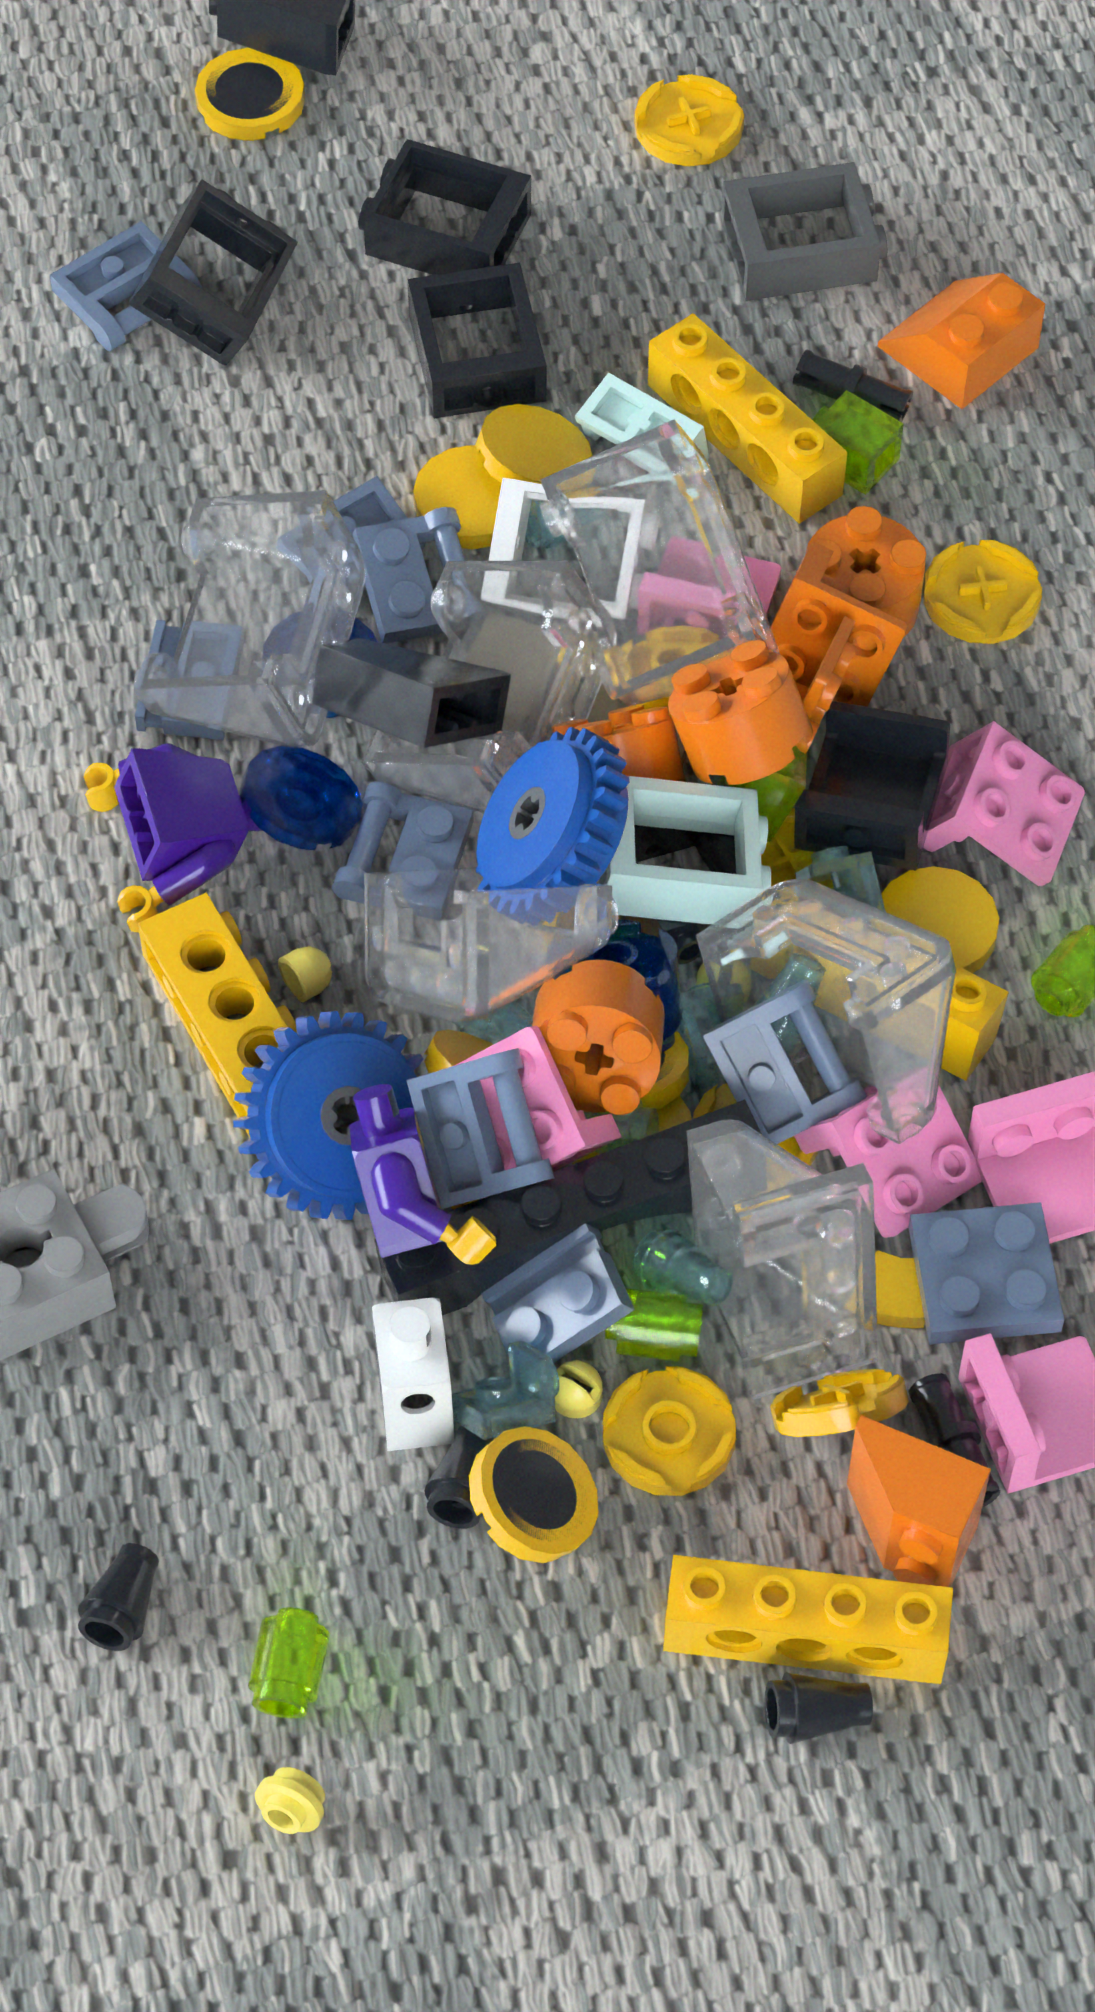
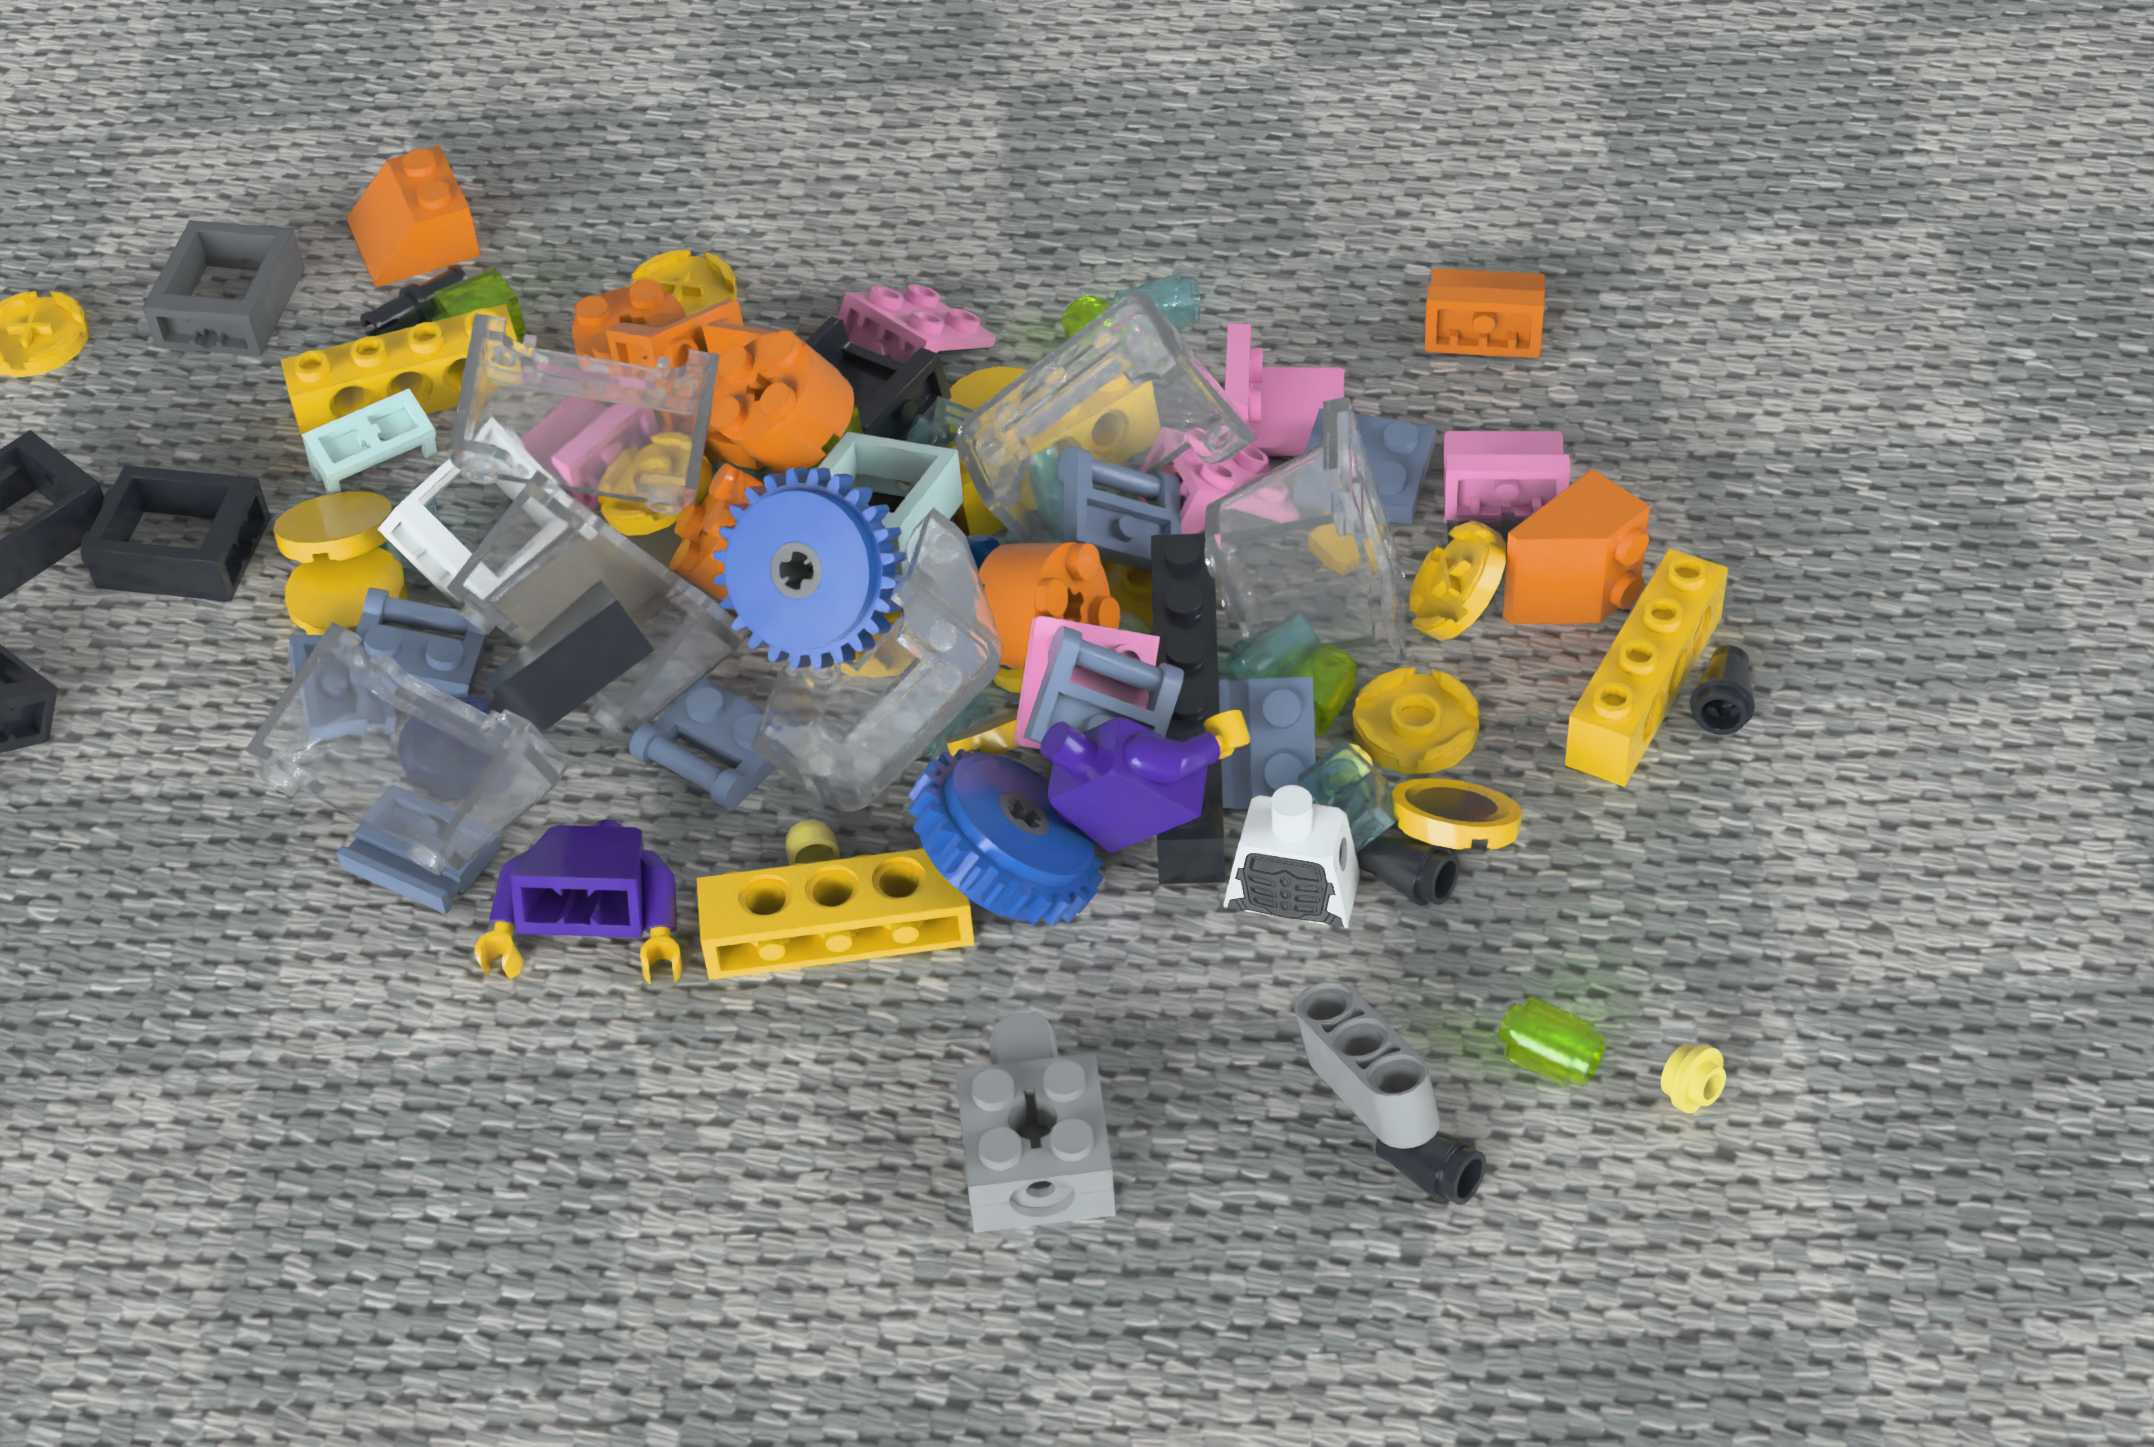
camera: 65 degrees left, 10 degrees down
clear blue tile [239,746,363,850] -> none
none -> light grey beam [1294,981,1440,1149]

